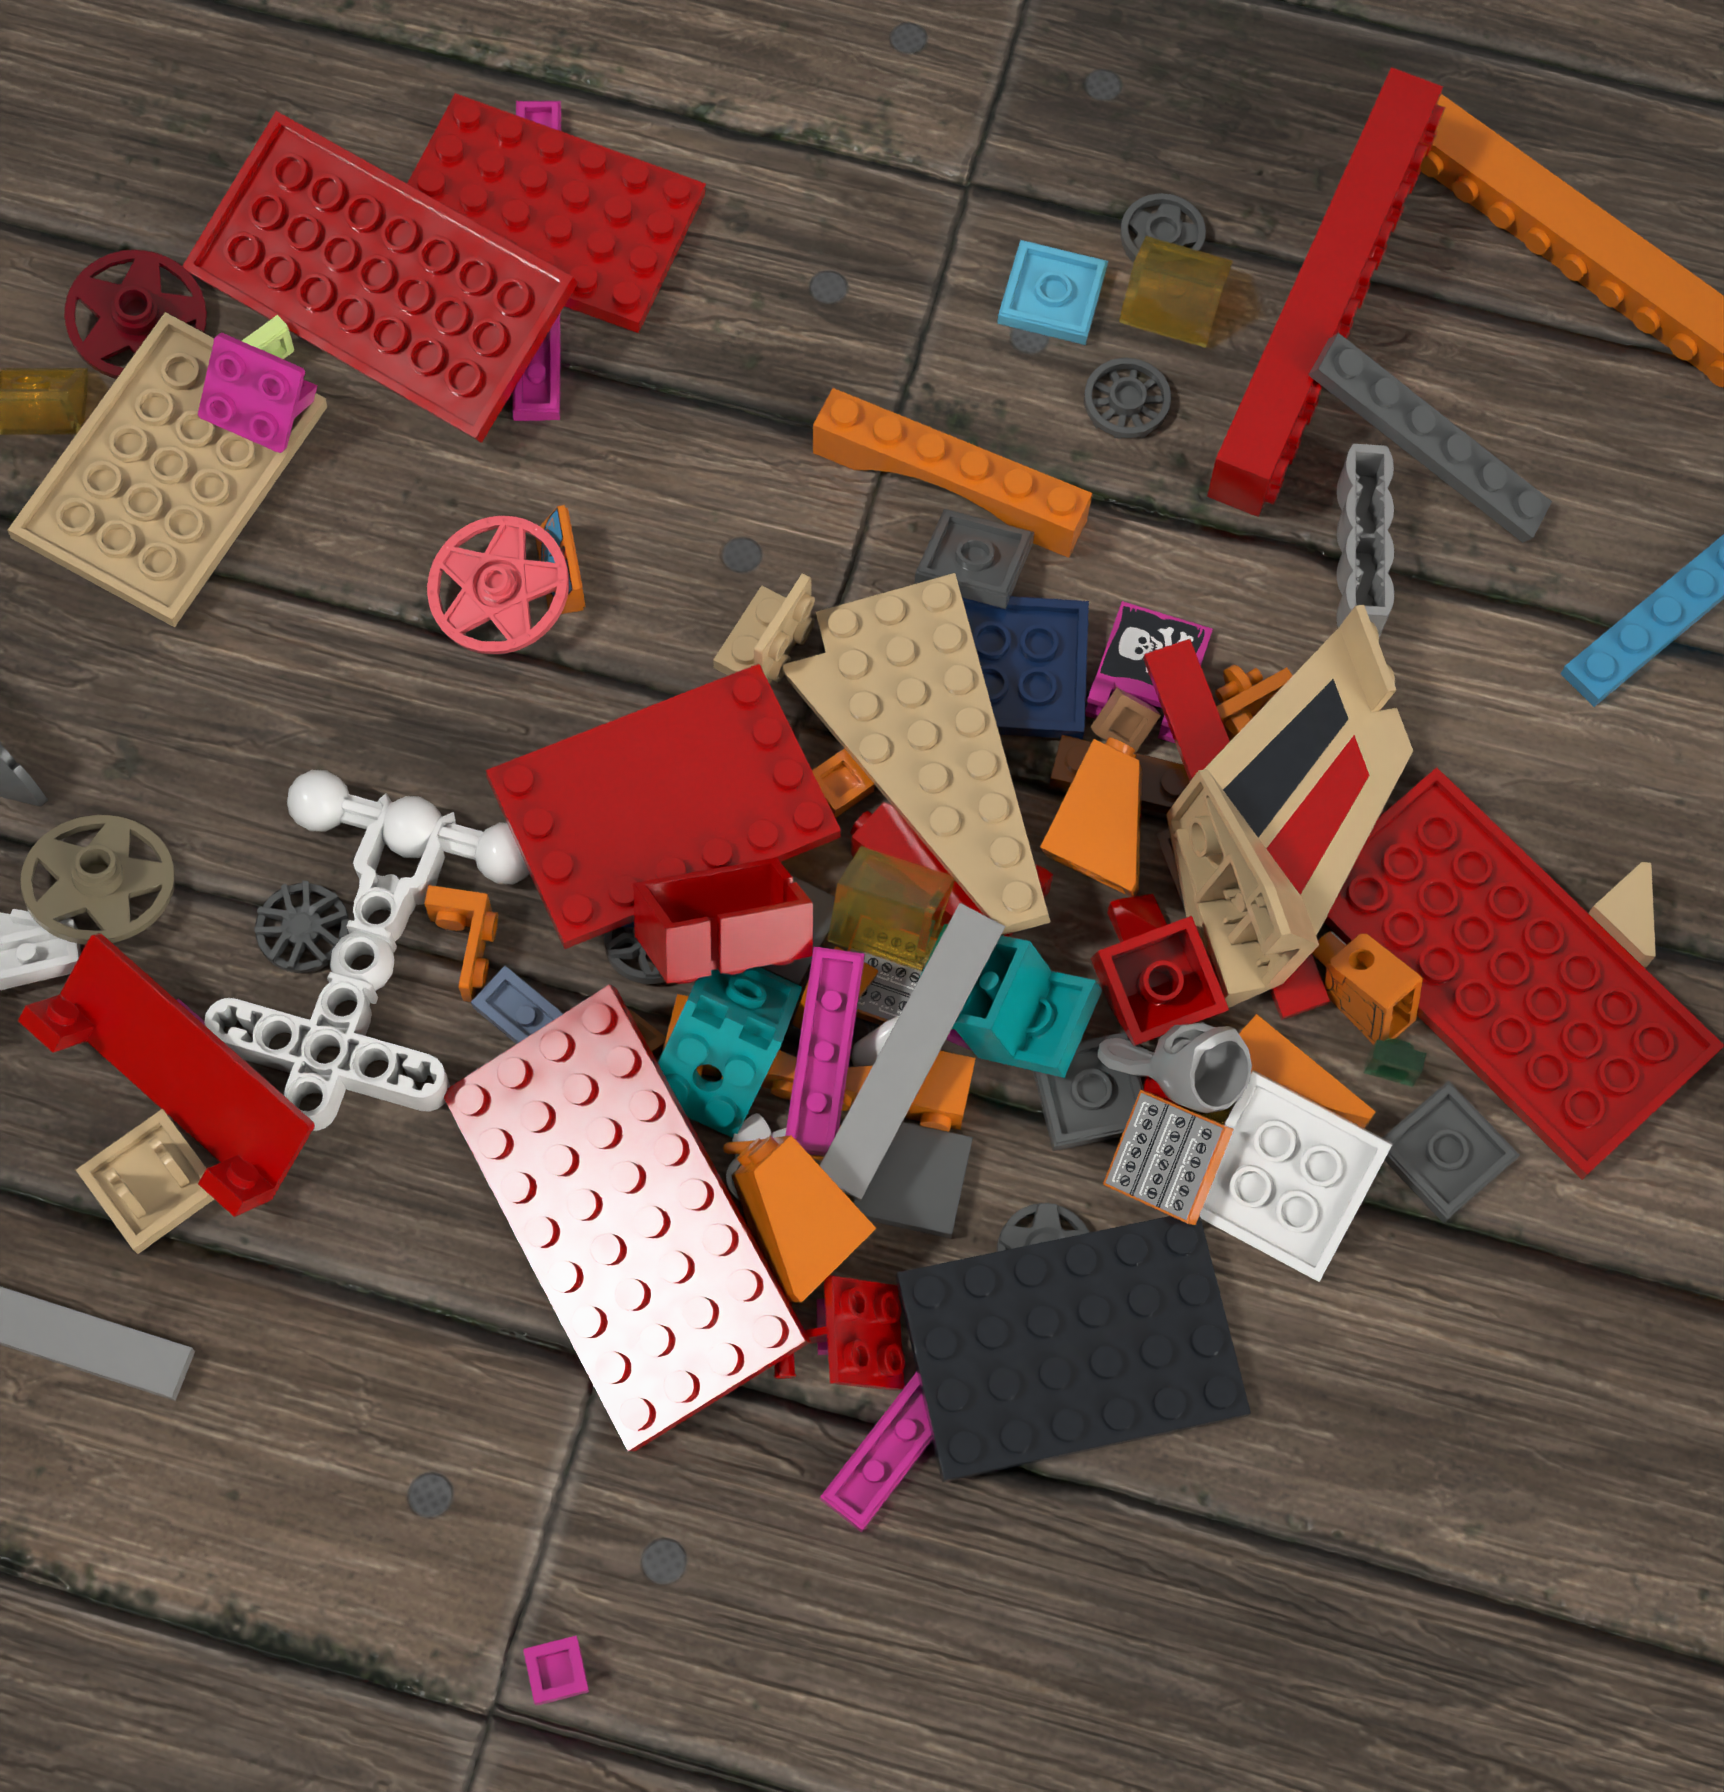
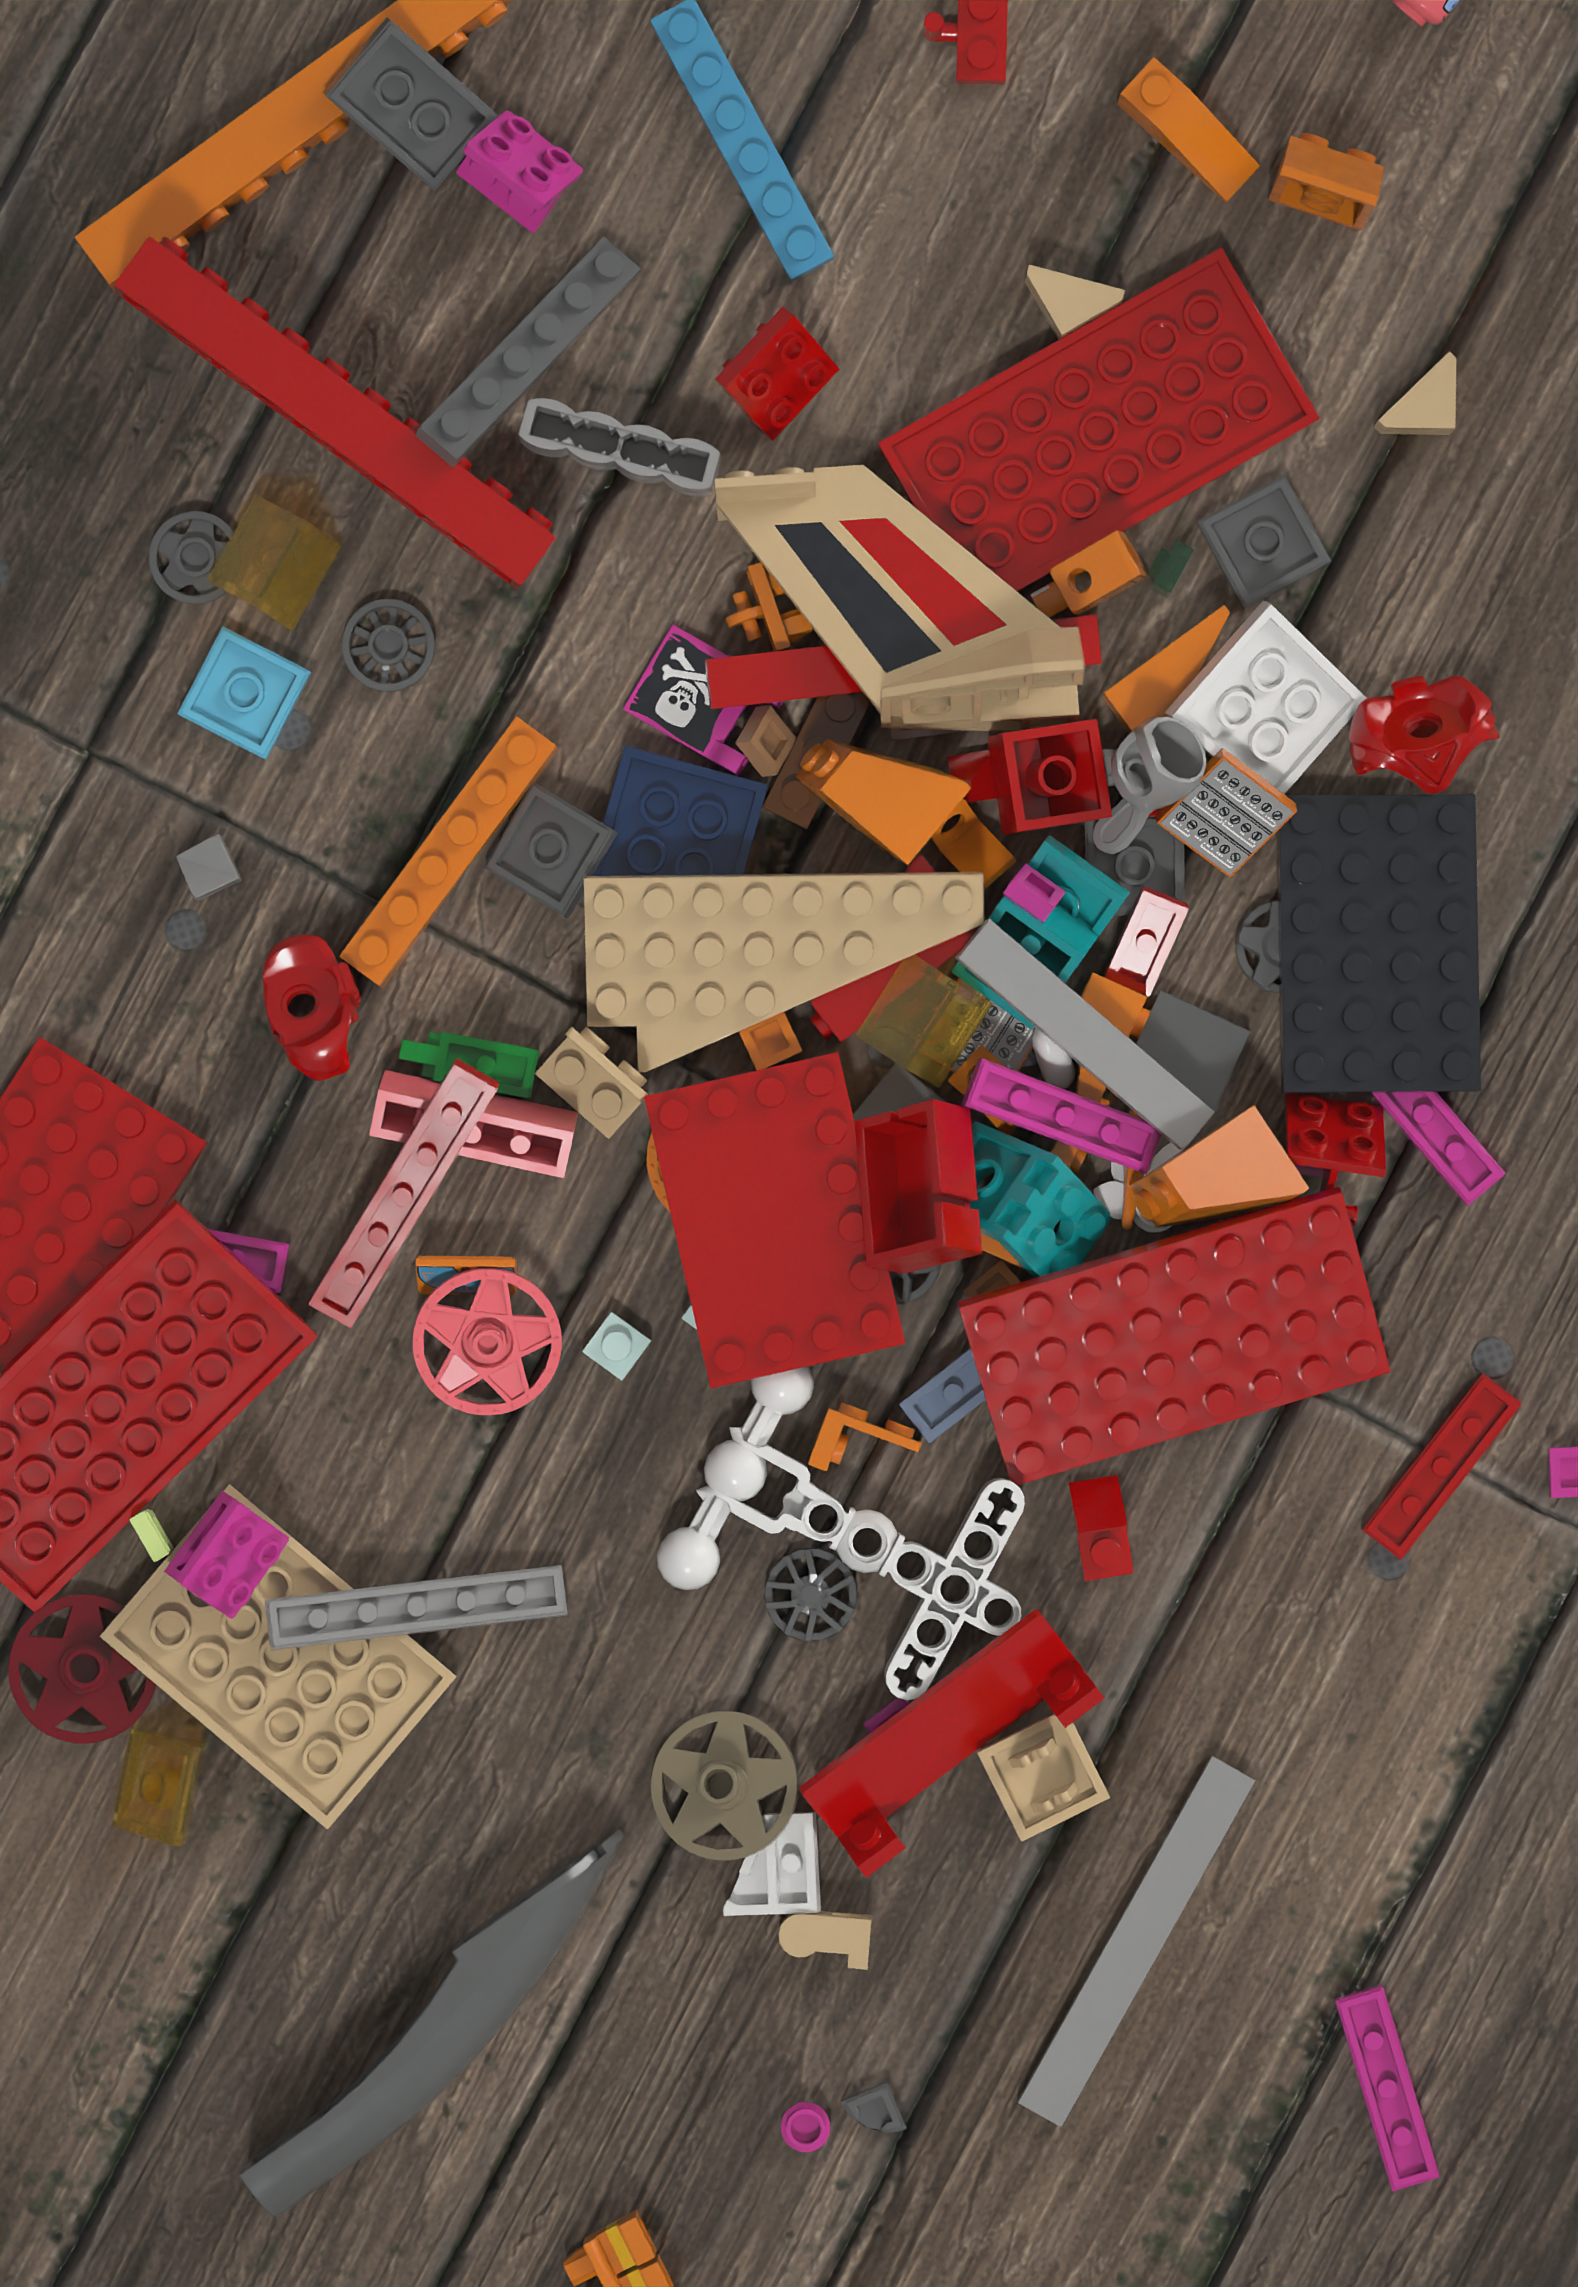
camera: 80 degrees left, 20 degrees up
none -> light grey slope [176,834,242,901]
none -> red piece [262,934,361,1081]
none -> light grey tile [265,1565,568,1651]
none -> plate [308,1058,499,1328]
none -> dark grey tile [322,17,499,191]
none -> coral brick [369,1070,579,1178]
none -> green hinge [398,1032,539,1099]
none -> dark pink bracket [456,111,583,233]
none -> light aqua plate [582,1312,652,1381]
none -> red plate [715,306,840,441]
none -> orange bracket [931,798,1016,890]
none -> dark pink tile [1003,863,1066,923]
none -> red slope [1068,1475,1134,1581]
none -> plate [1103,885,1189,997]
none -> red piece [1349,675,1500,794]
none -> red tile [1361,1373,1522,1560]
none -> tan slope [1374,351,1456,435]

